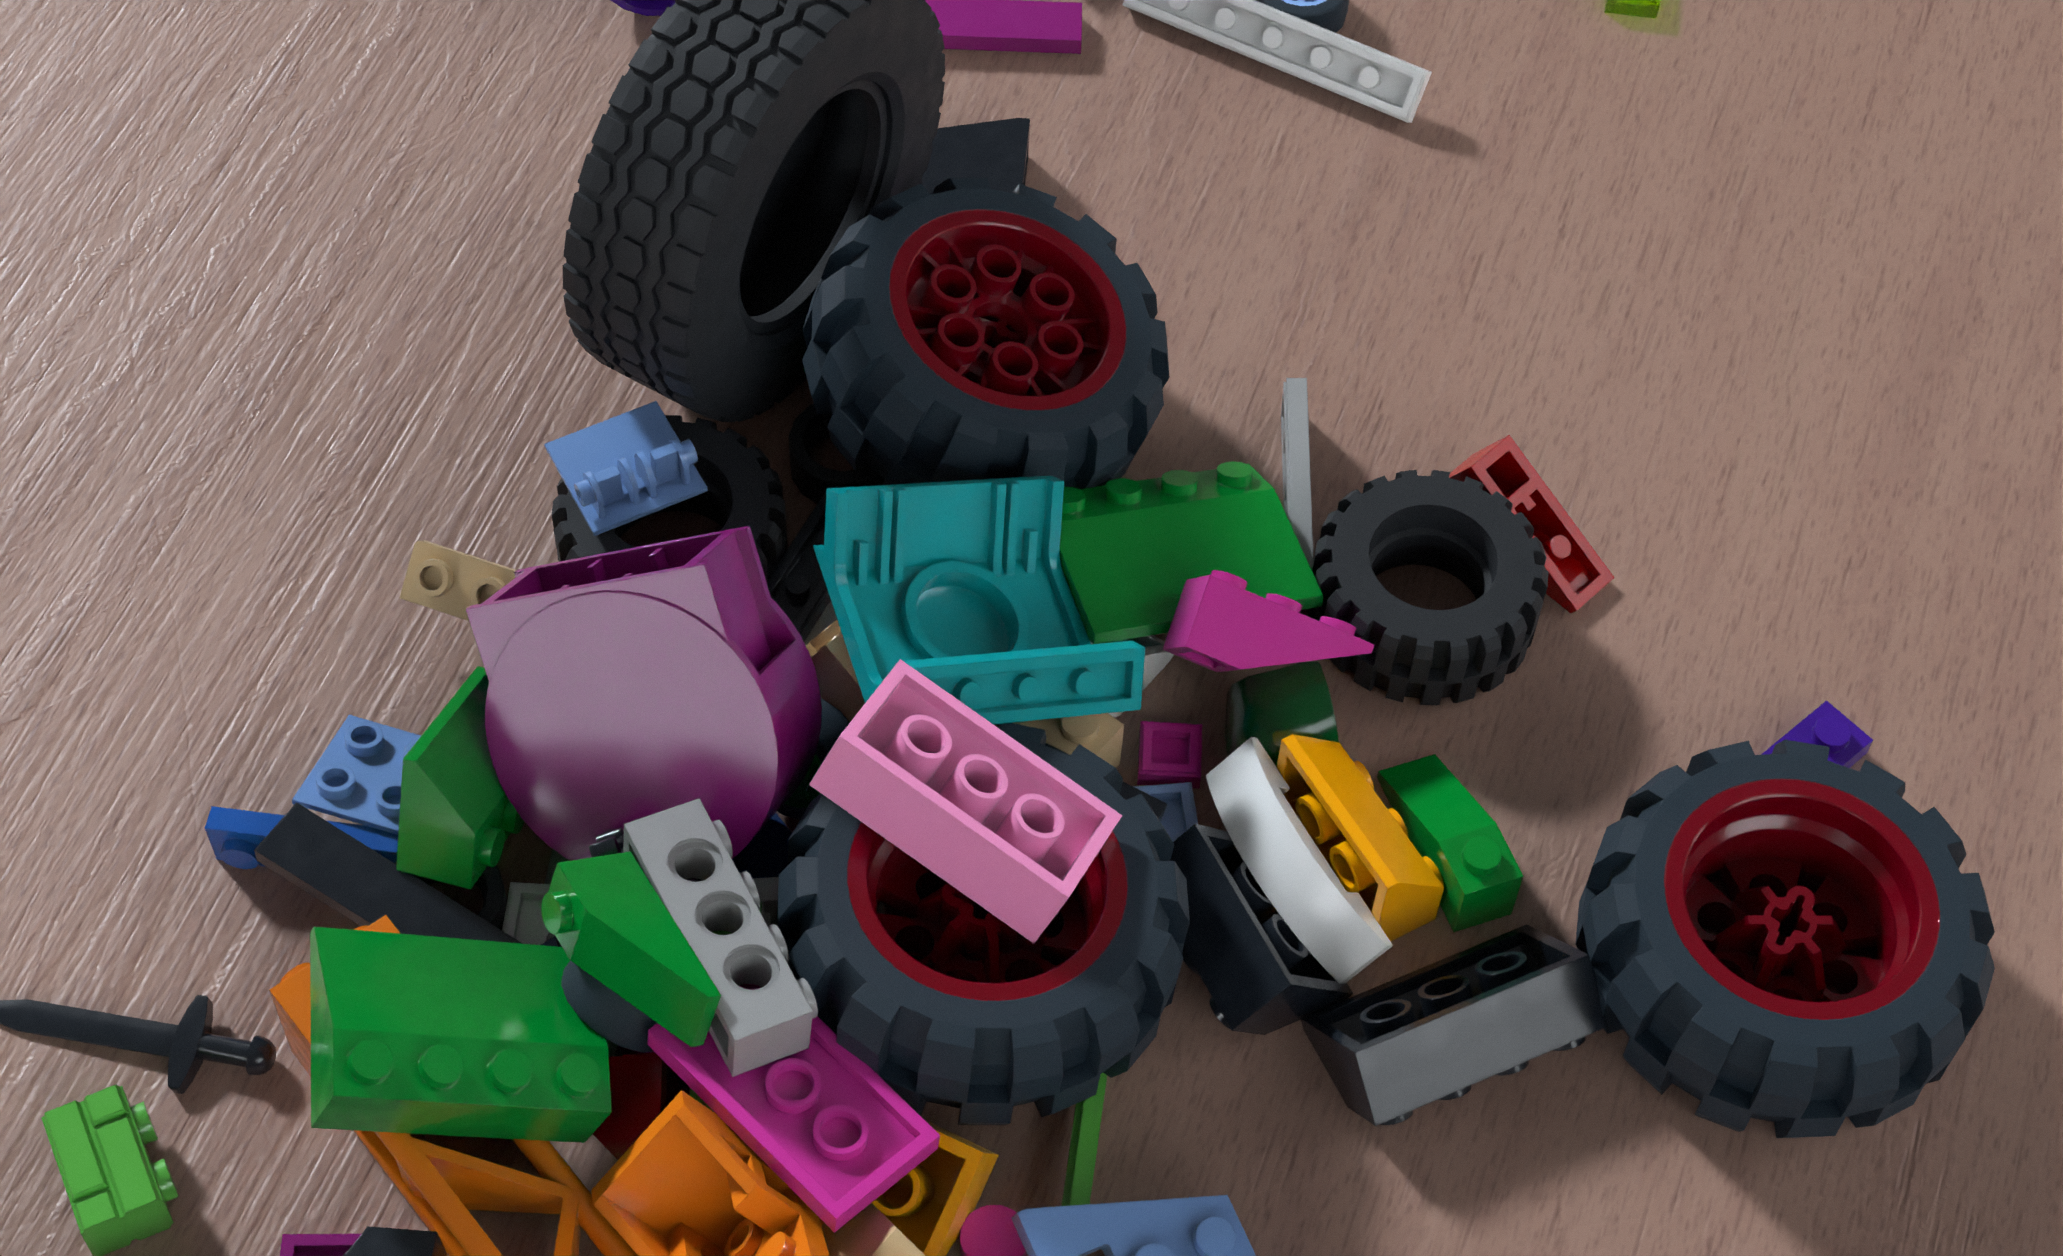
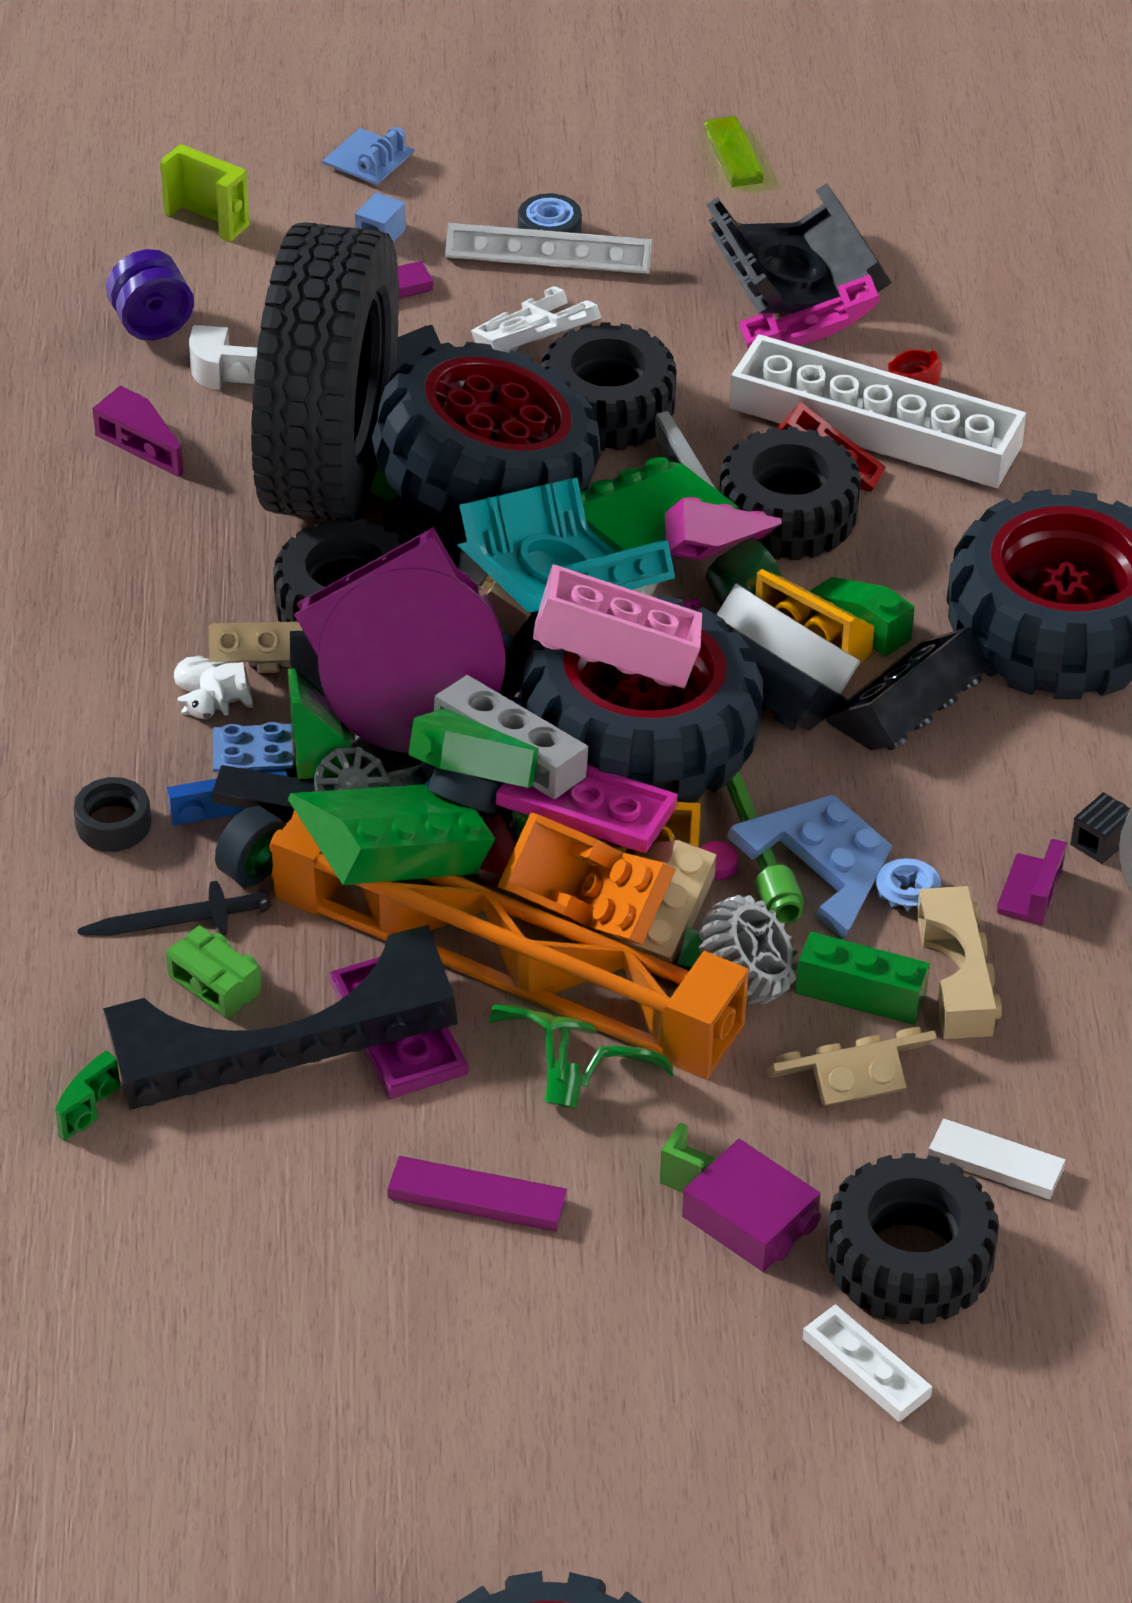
camera: 20 degrees left, 10 degrees down
medium blue hinge [544,401,708,536] -> none
none -> black tyre [73,777,151,852]
none -> magenta slope [92,386,183,477]
none -> white animal [174,656,254,719]
none -> black wheel [215,806,286,887]
none -> dark grey wheel [314,747,390,791]
none -> white wing [471,286,602,353]
none -> black tyre [540,322,677,451]
none -> black panel [707,183,892,314]
none -> white brick [729,334,1026,488]
none -> dark pink slope [738,275,880,349]
none -> red hair [888,349,942,386]

